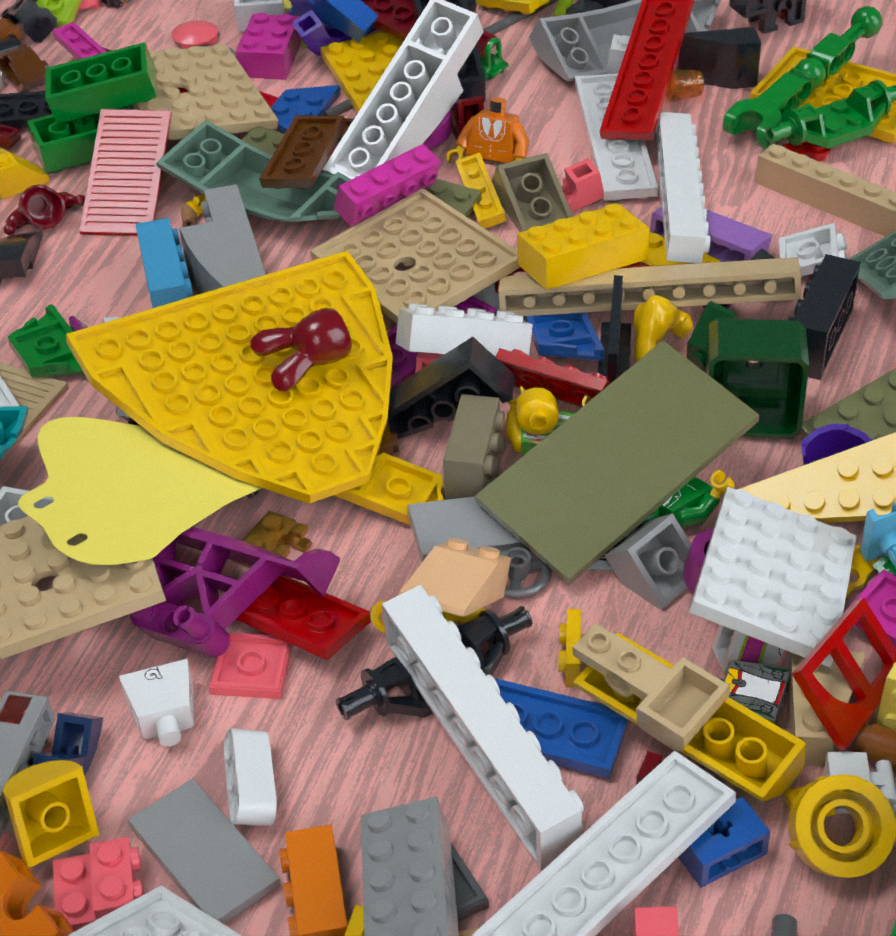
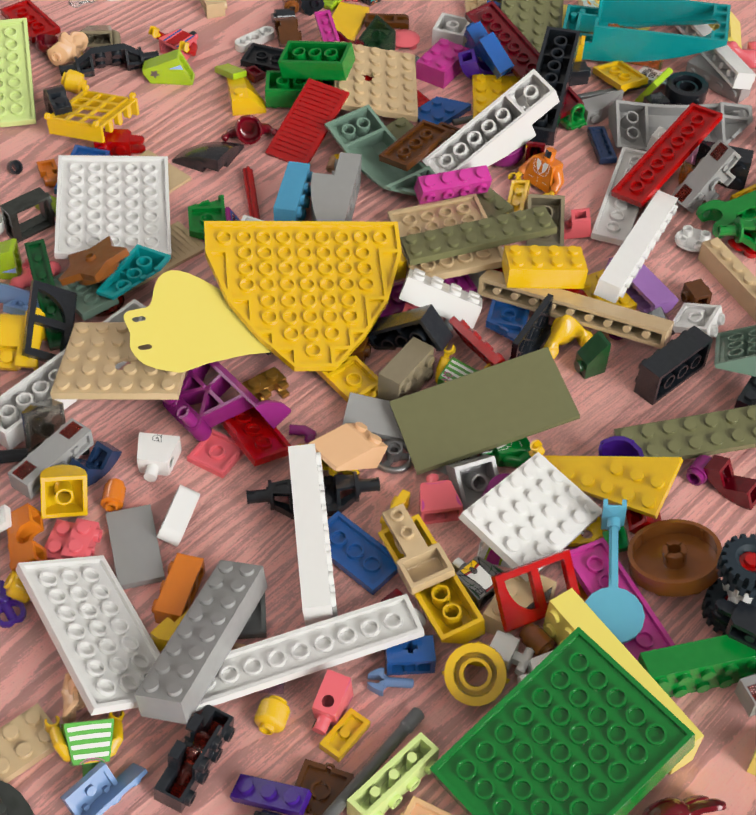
camera: 20 degrees right, 5 degrees up
dark red piece [250,308,352,392] -> none
yellow head [516,387,559,435] -> none
dark green plate [705,318,809,439] -> none
none -> orange brick [101,478,126,512]
none -> red axle [242,166,260,219]
none -> magenta arm [289,424,317,443]
none -> yellow tile [321,2,370,41]
none -> clear green slope [358,15,396,51]
none -> reddish brown plate [365,13,409,30]
none -> medium blue bar [367,667,414,696]
none -> olive plate [400,205,557,266]
none -> coral torso [419,474,463,525]
none -> light grey slope [578,90,624,126]
none -> dark blue plate [587,126,617,164]
none -> light grey piece [672,139,741,214]
none -> white dish [674,225,711,252]
none -> reddish brown brick [681,279,712,304]

